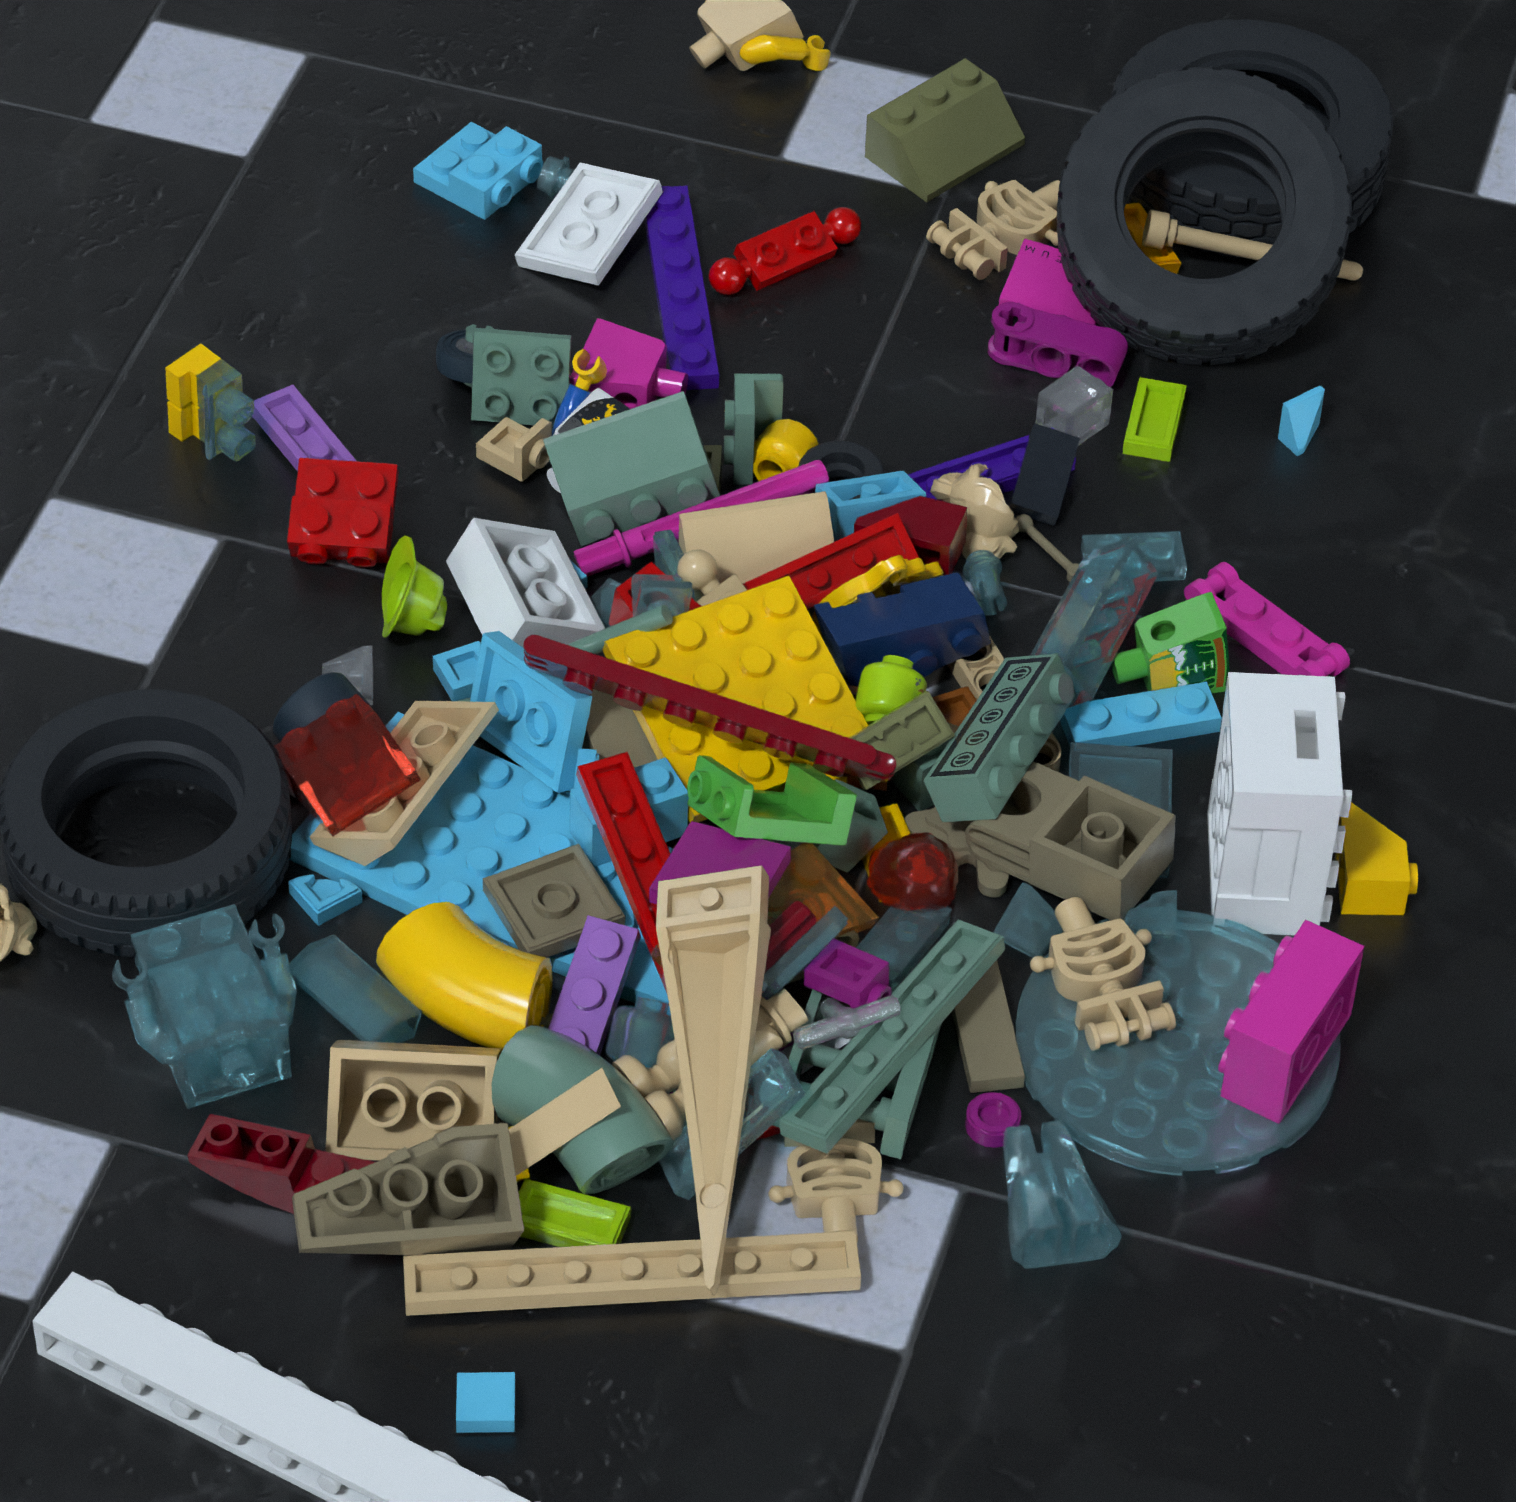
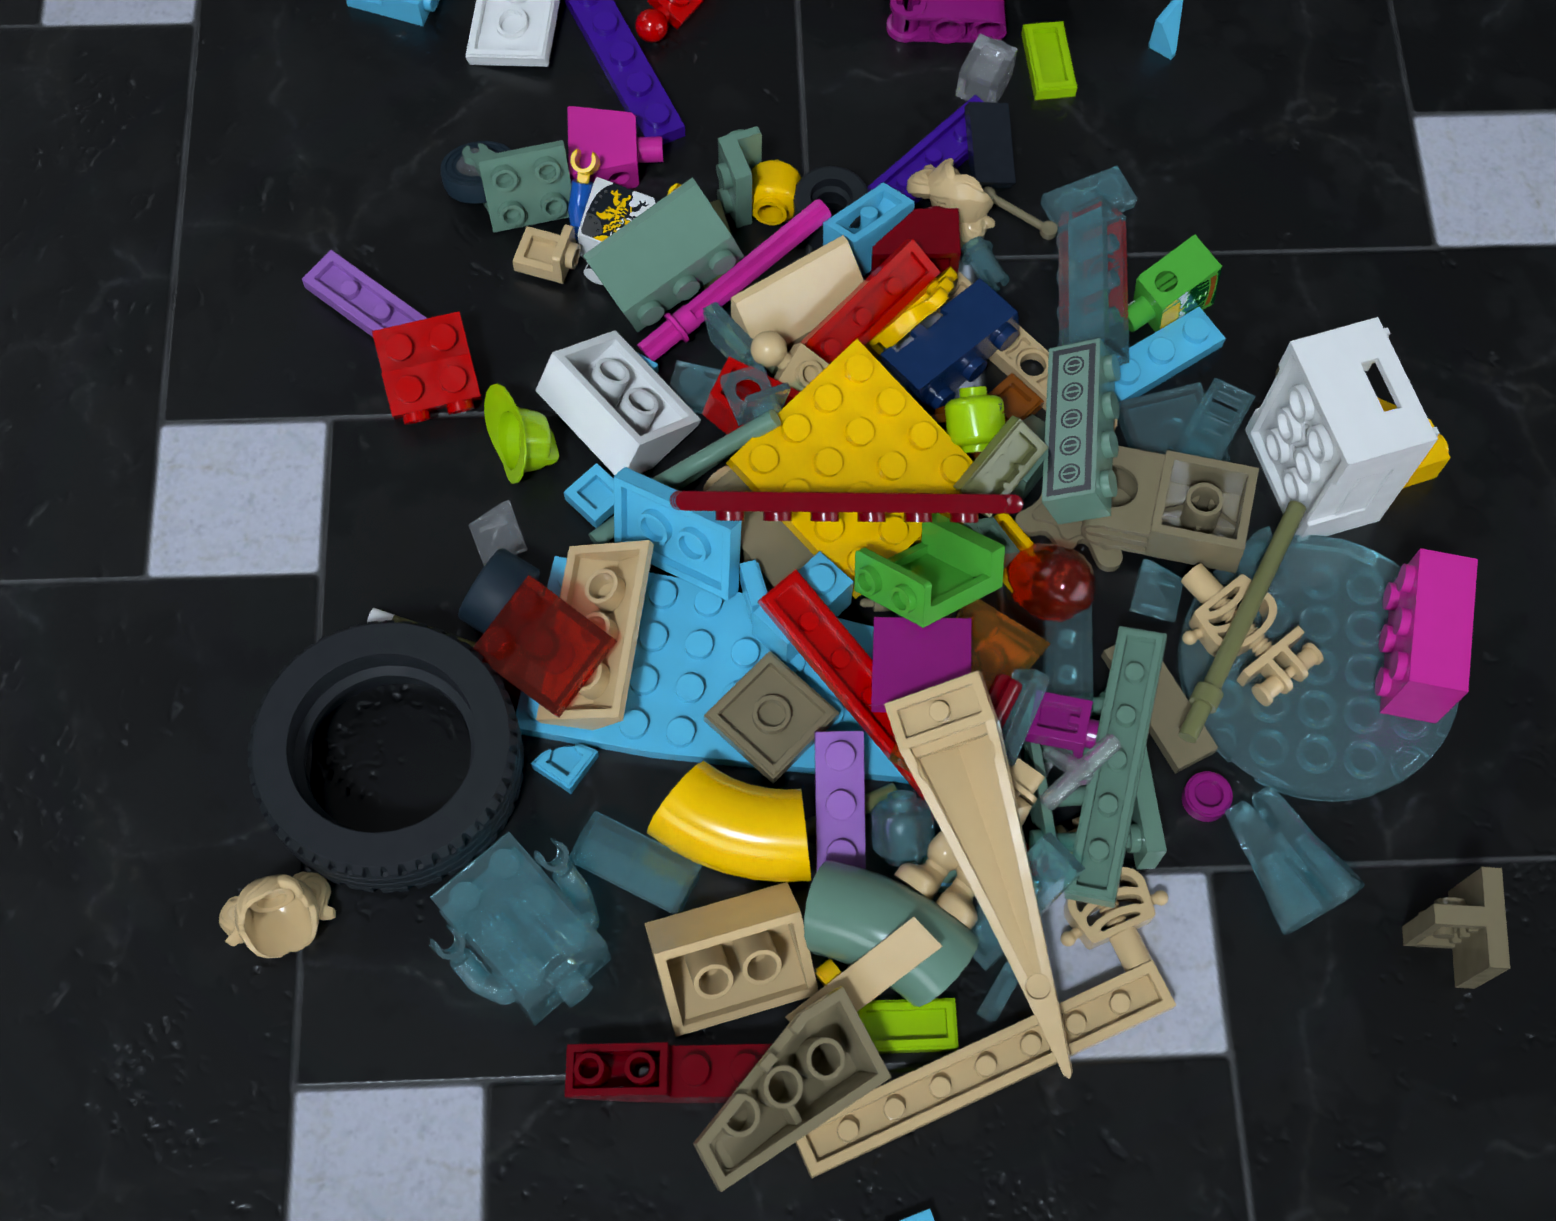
camera: 20 degrees left, 20 degrees up
clear light blue hips [165,343,256,461] -> none
dark pink plate [1184,562,1350,676] -> none
none -> clear light blue tile [976,961,1018,1023]
none -> clear light blue slope [1175,378,1255,461]
none -> olive bar [1178,501,1306,743]
none -> dark tan bracket [1402,867,1510,989]

